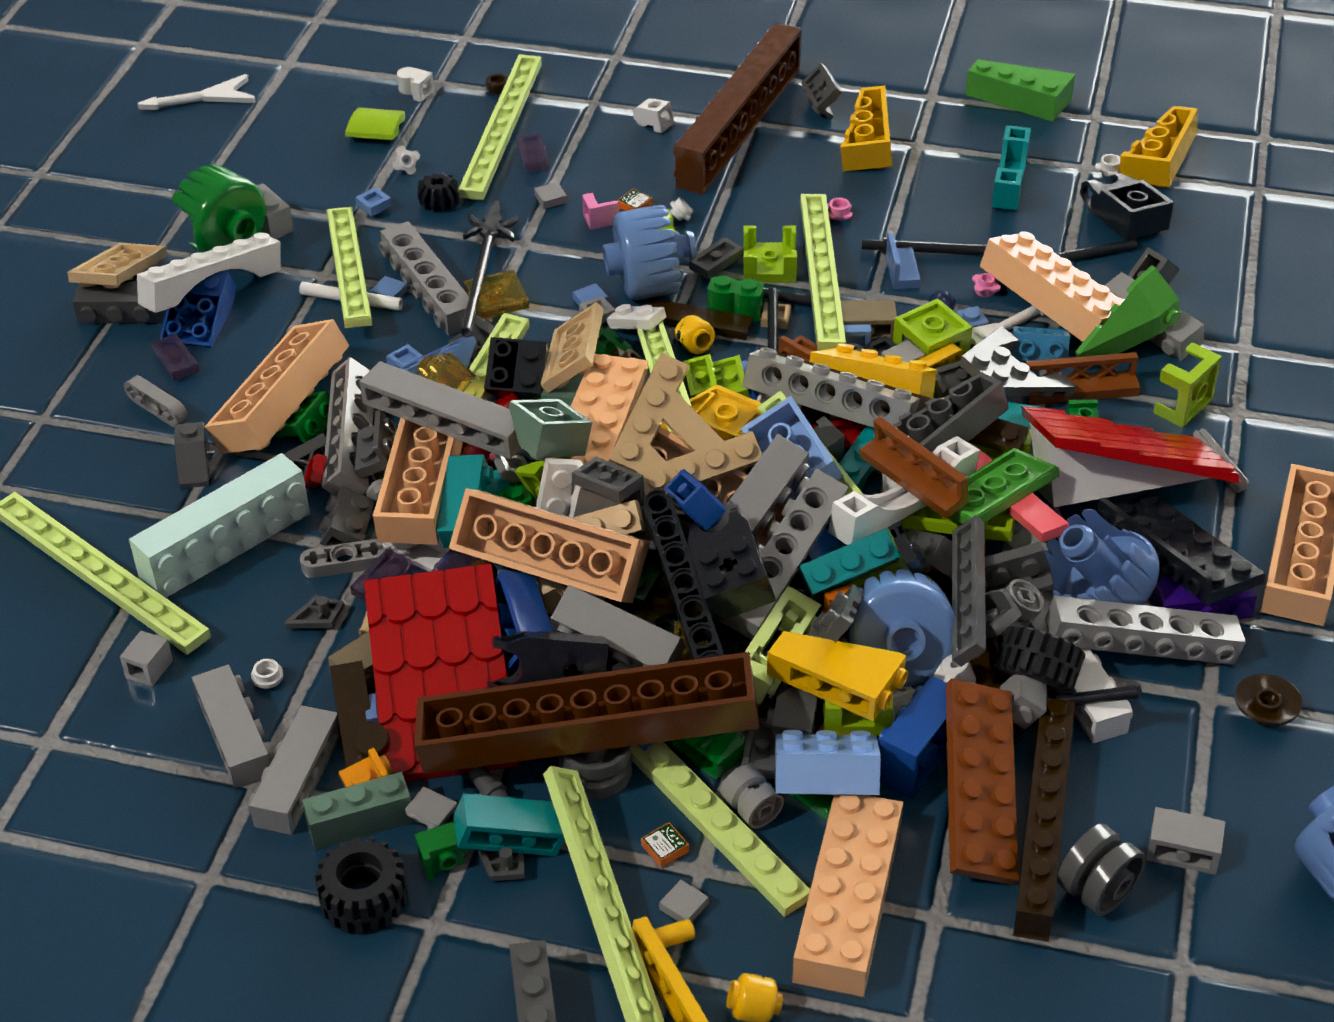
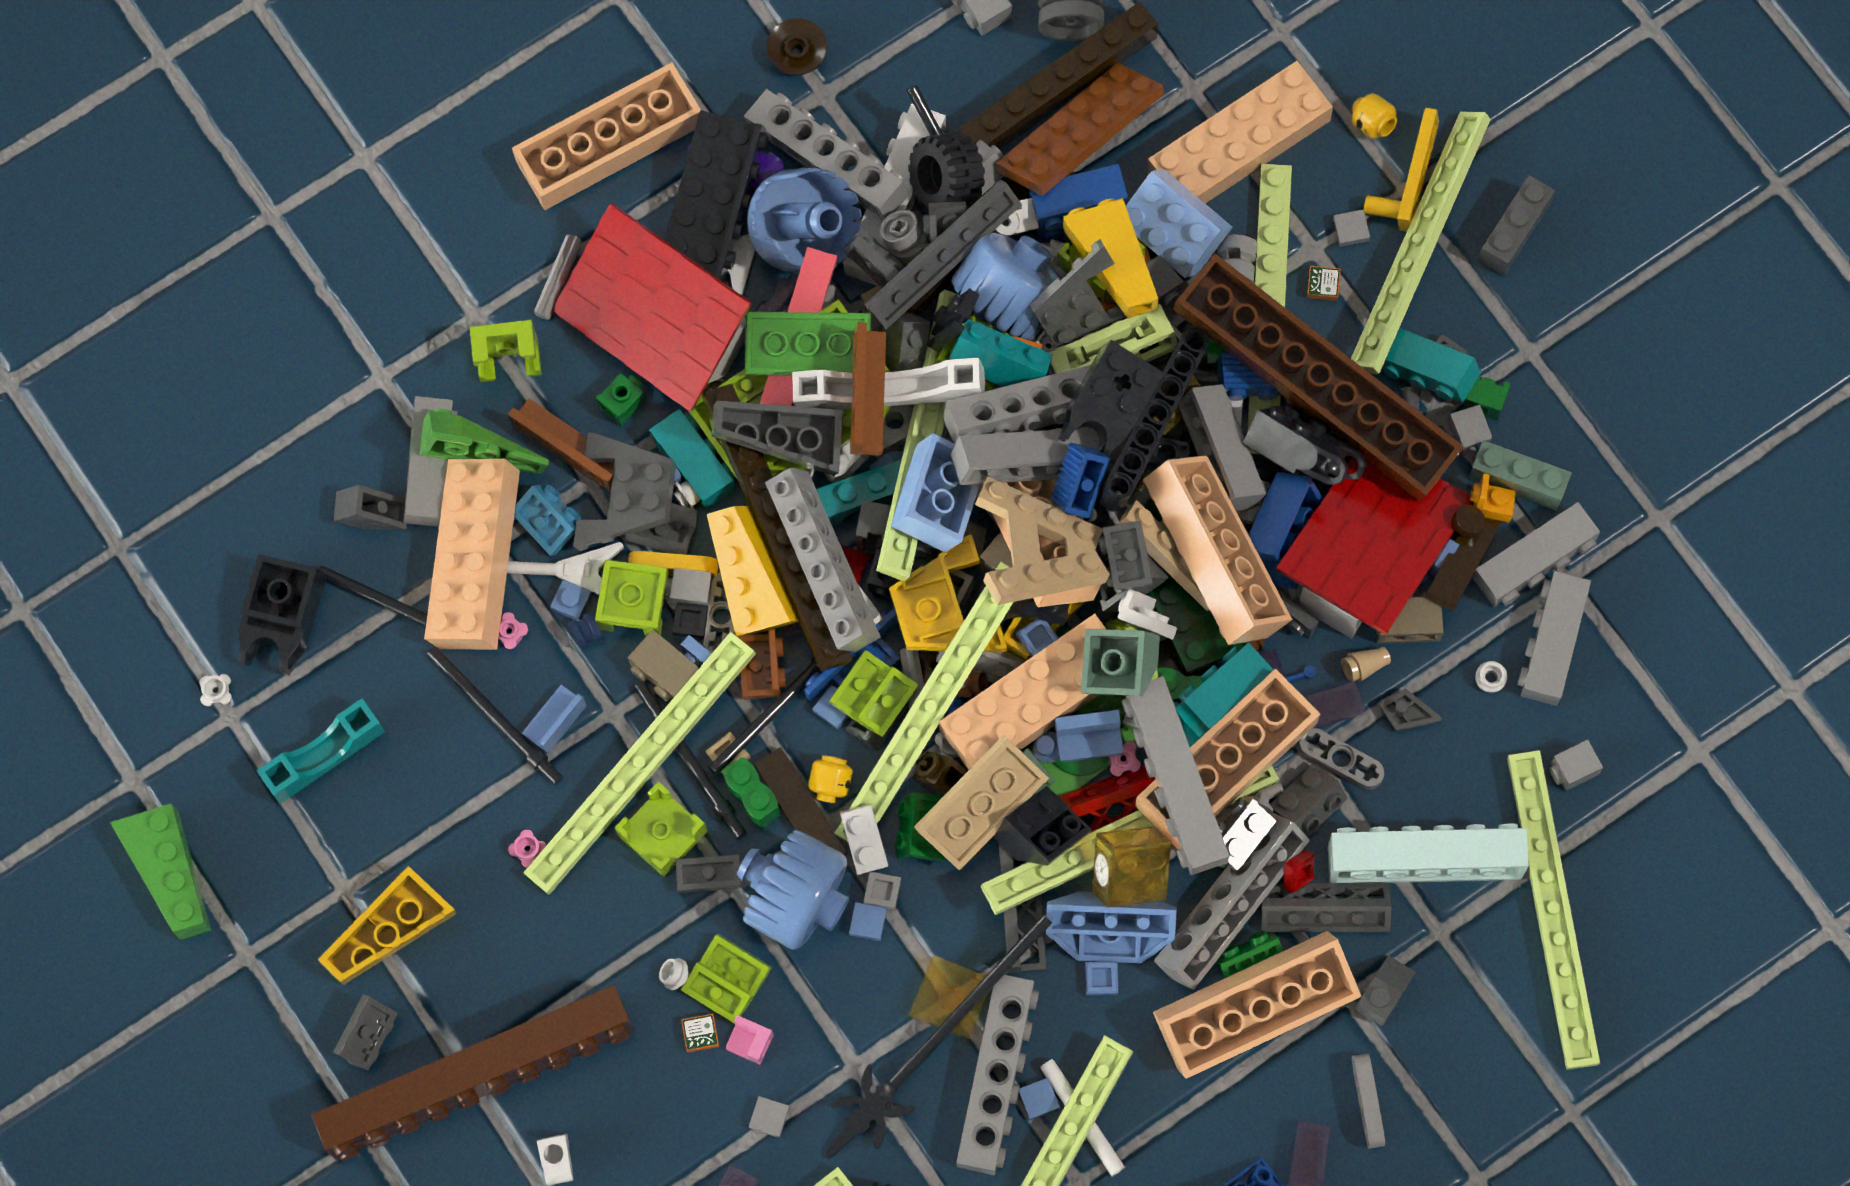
camera: 135 degrees left, 30 degrees up
black tyre [315,837,408,934] -> none
yellow wedge [1120,106,1198,187] -> none

